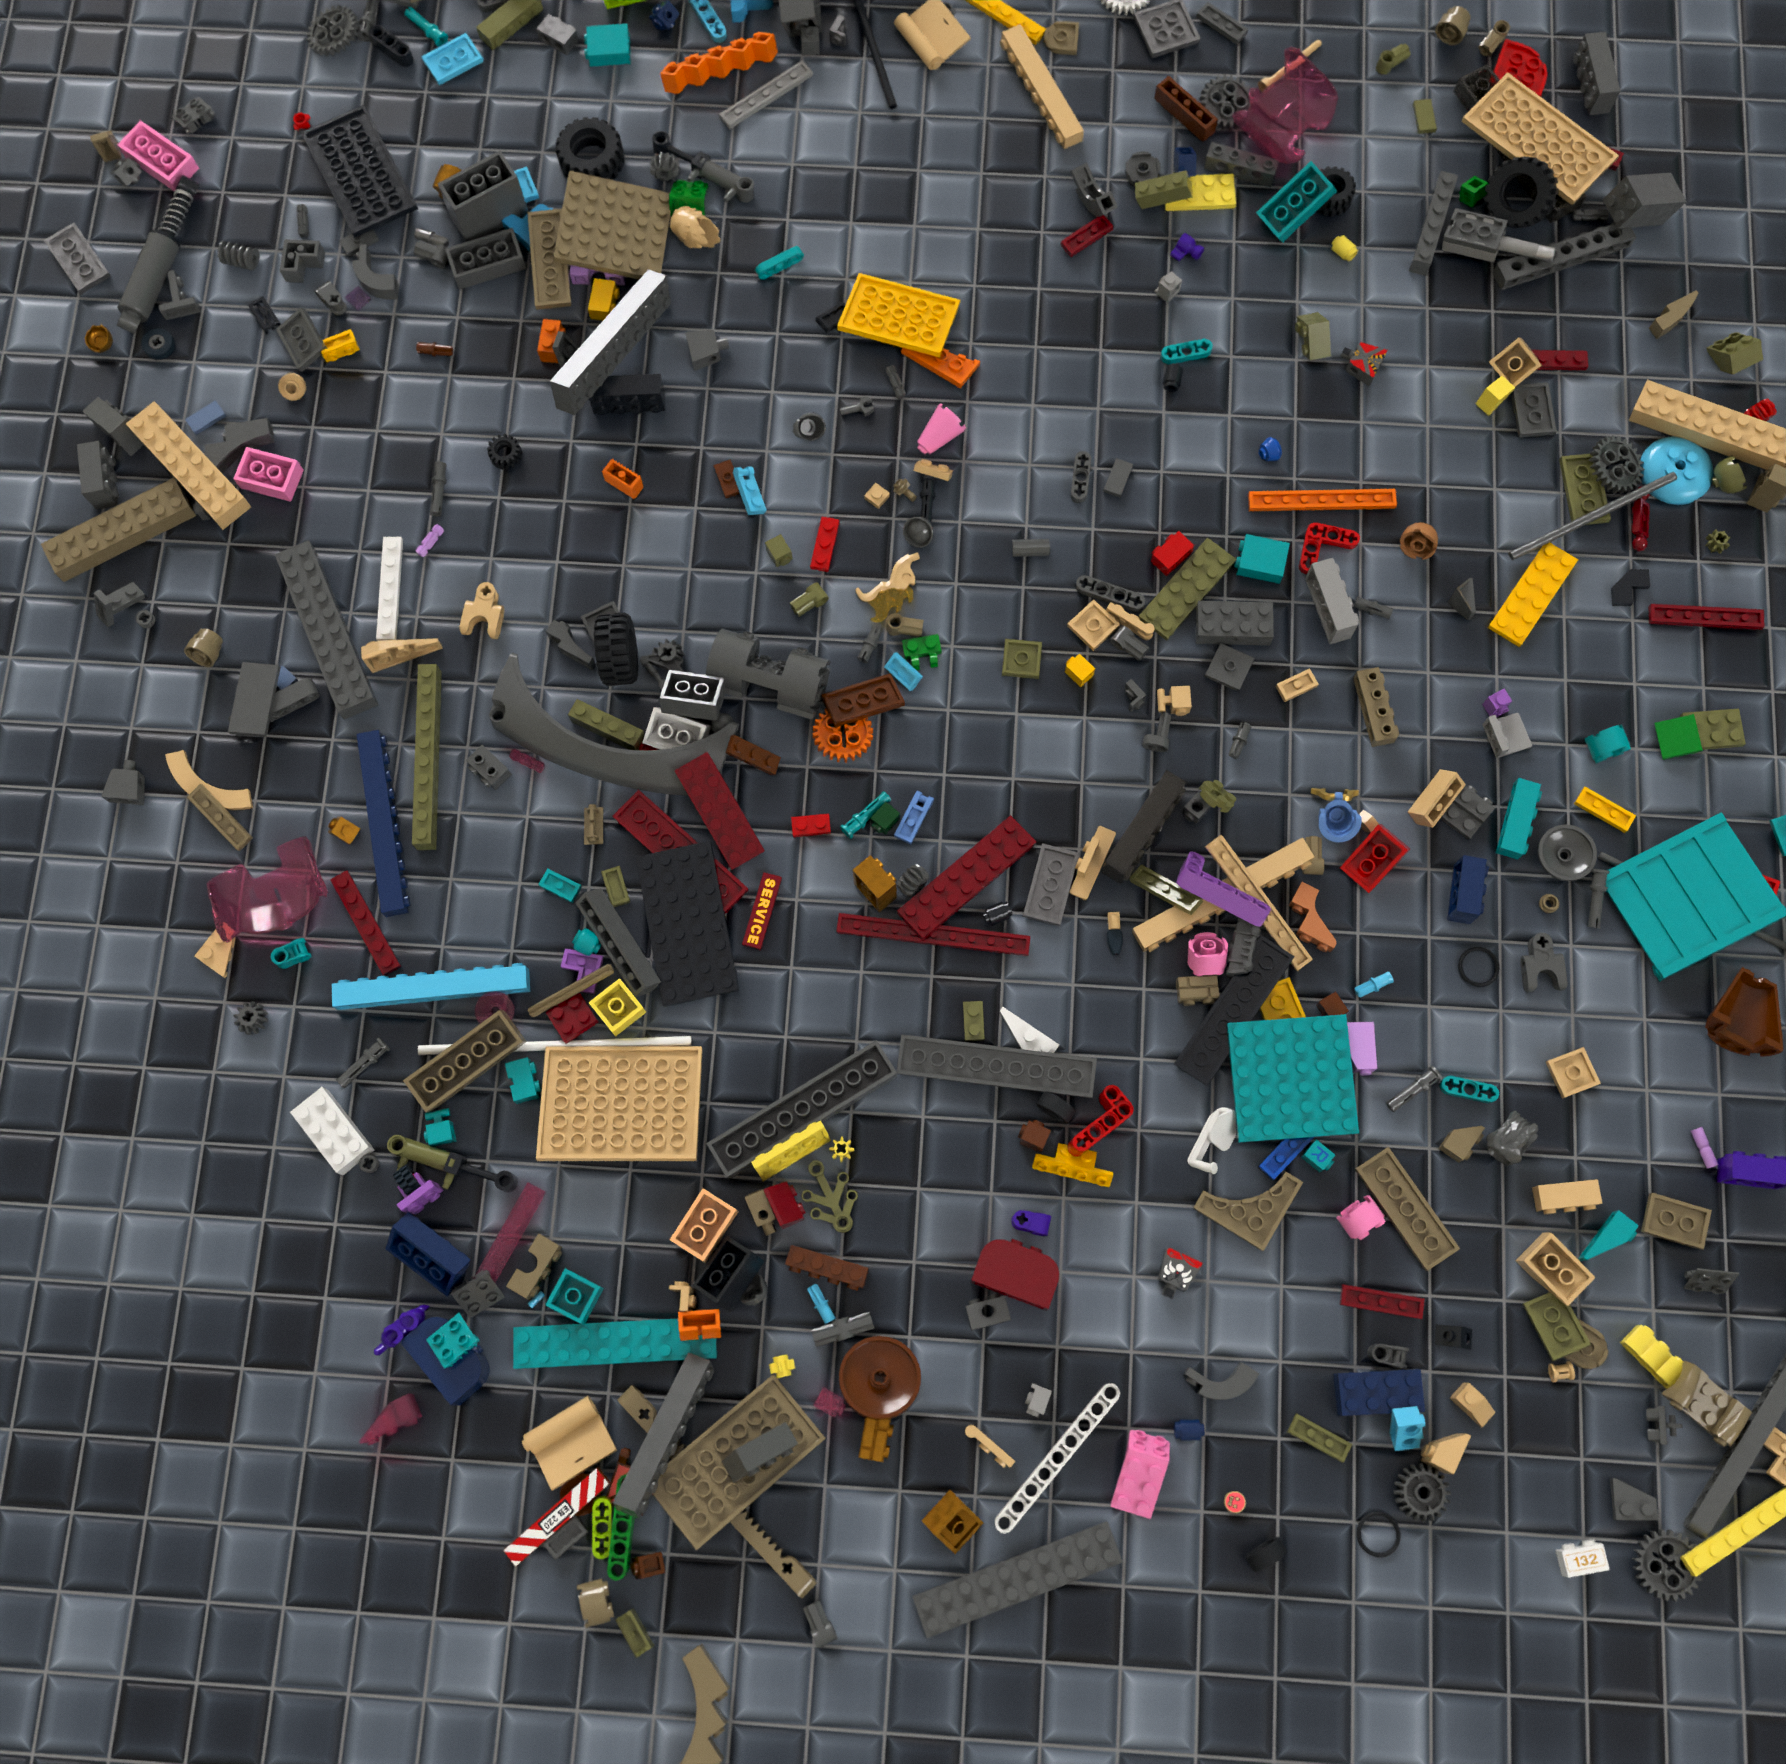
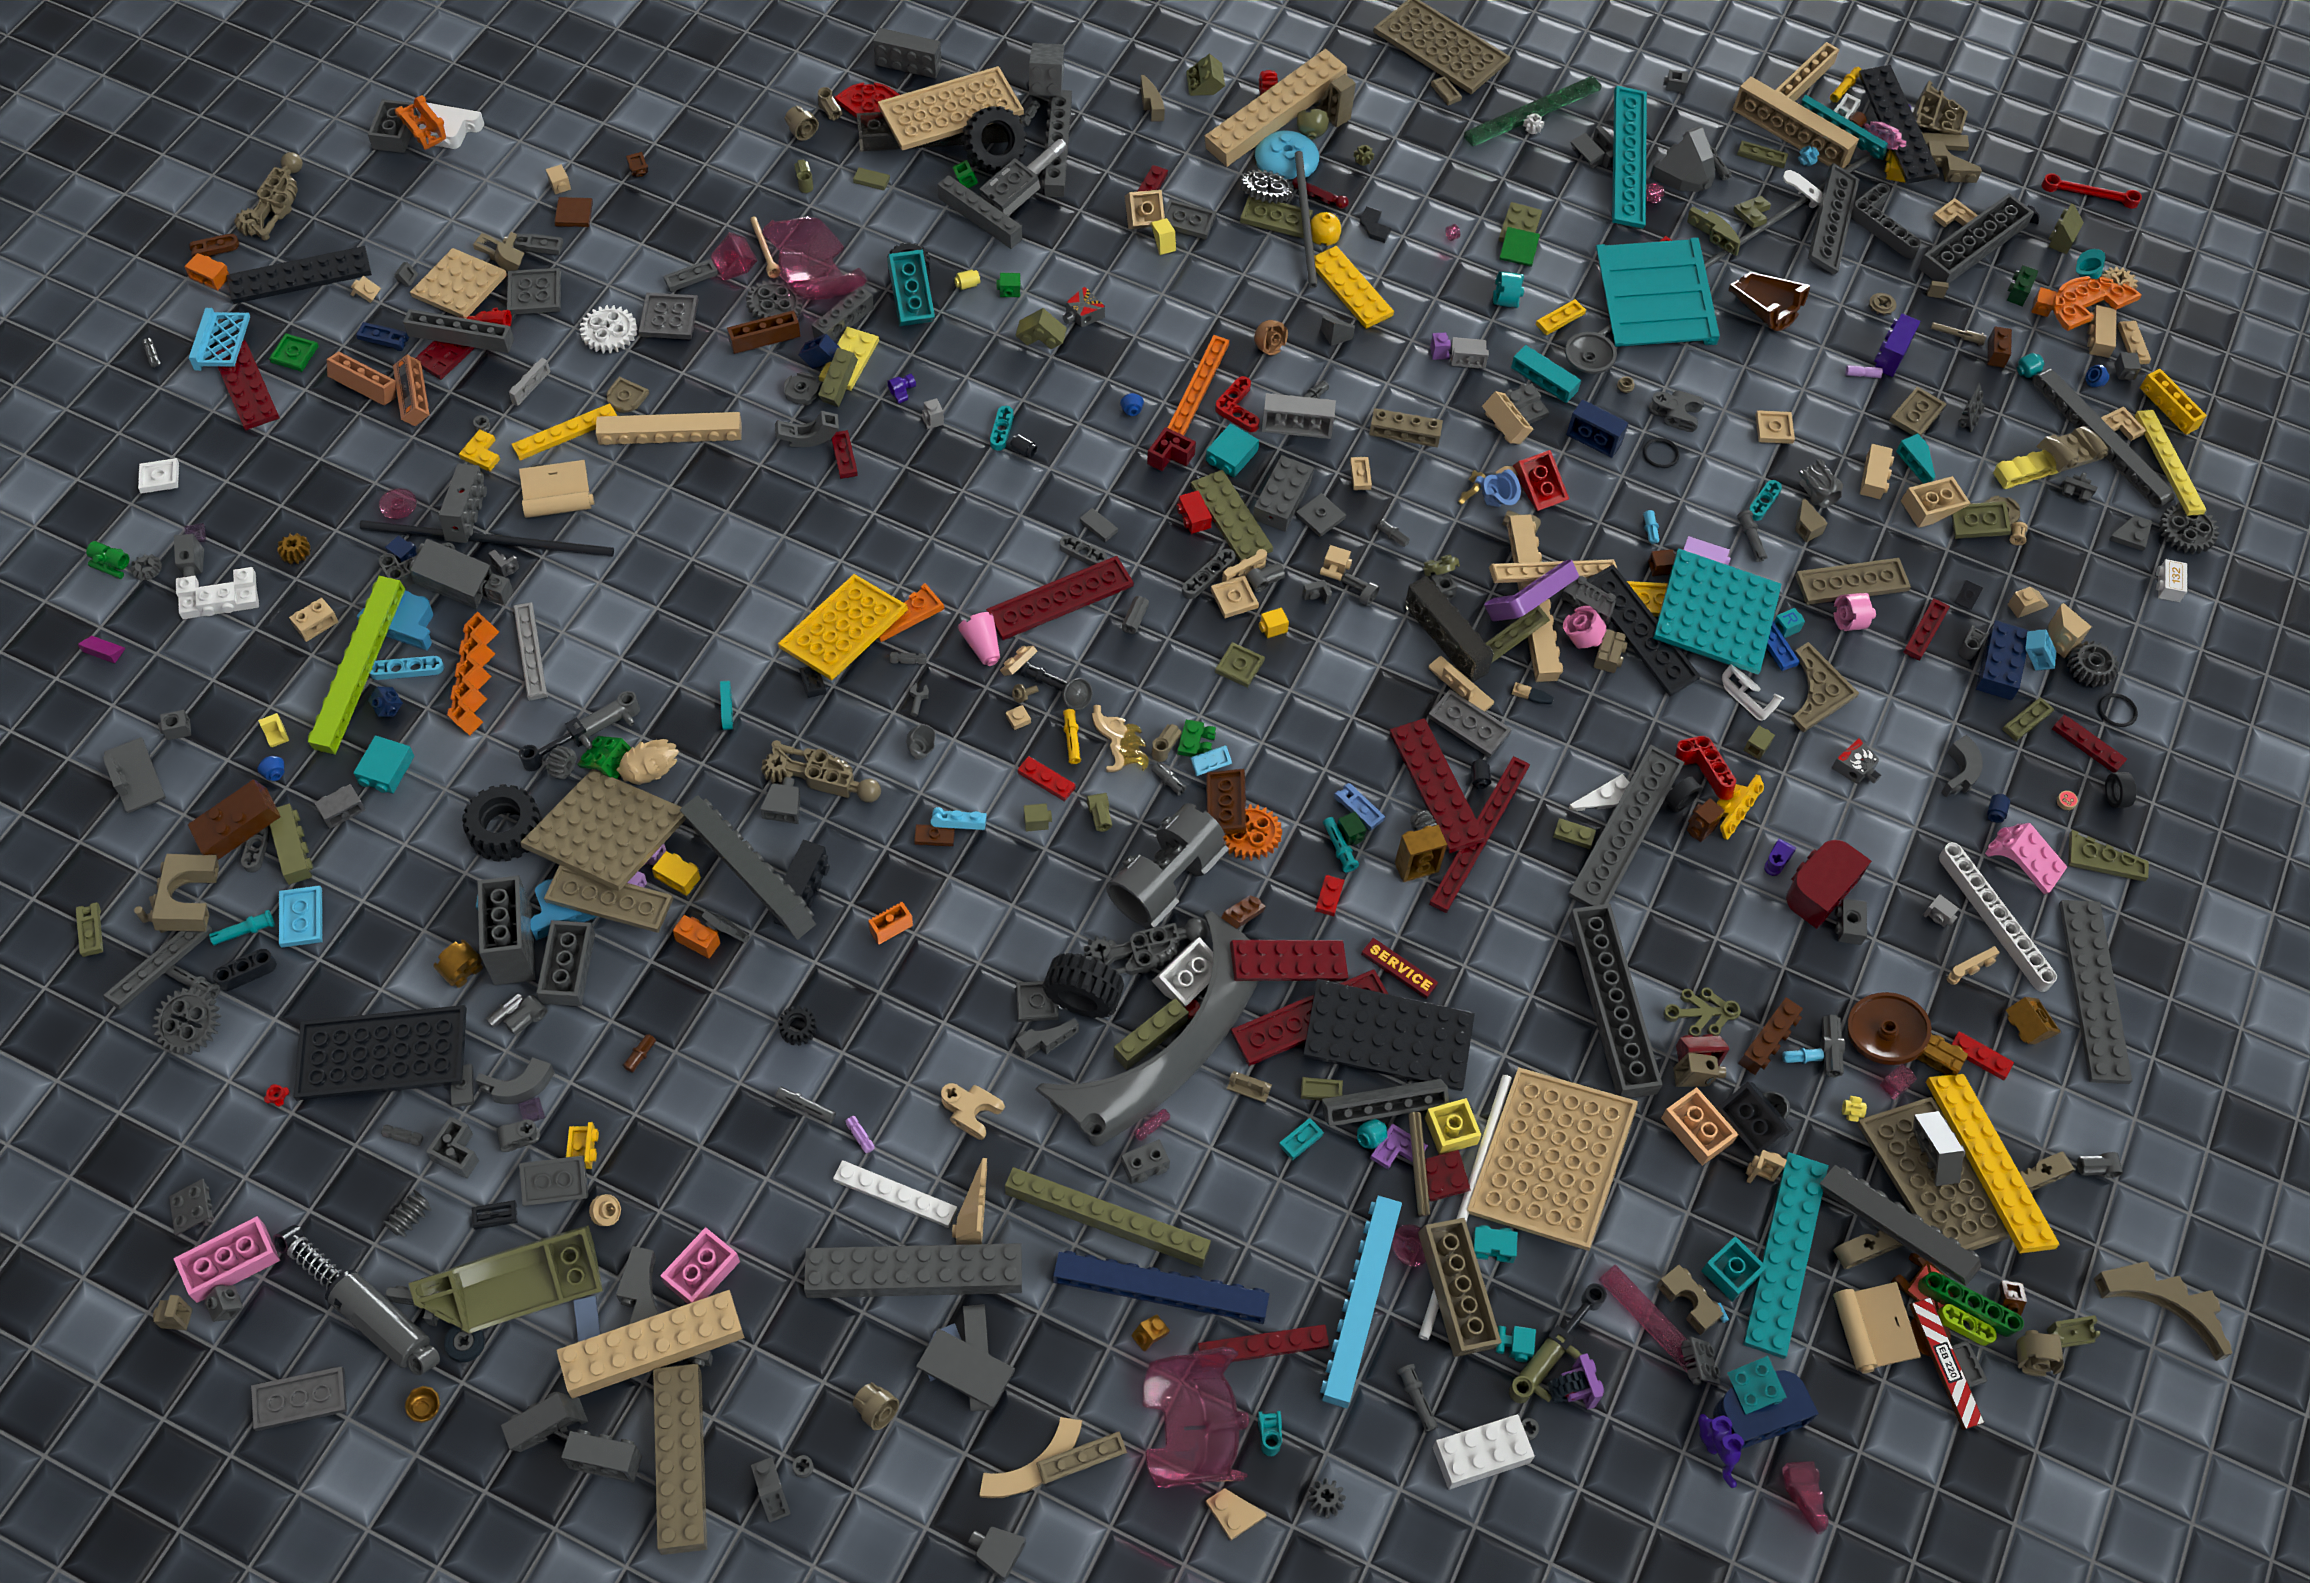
camera: 75 degrees left, 15 degrees down
dark blue brick [385,1212,471,1297] -> none
dark grey brick [660,670,726,721] -> none
orange piece [678,1309,721,1341] -> none
light yellow plate [751,1120,831,1182] -> none
light yellow gear [829,1137,854,1162] -> none
nougat arch [1289,882,1336,953] -> none
dark grey pin [1587,869,1610,928] -> none
dark red plate [1648,604,1765,630] -> none
none -> olive slope [408,1225,603,1334]
none -> clear pink slope [710,232,758,280]
none -> dark tan arm [761,740,881,803]
none -> dark red plate [986,556,1134,641]
none -> green brick [996,273,1021,298]
none -> yellow pin [1063,709,1081,764]
none -> dark red brick [1147,427,1196,471]
none -> yellow cylinder [1310,212,1341,246]
none -> clear pink bush [1445,224,1460,241]
none -> olive brick [1744,726,1775,760]
none -> yellow plate [1926,1074,2060,1253]
none -> red plate [1951,1031,2014,1081]
none -> dark red plate [2052,714,2127,773]
none -> olive wing [2068,830,2149,882]

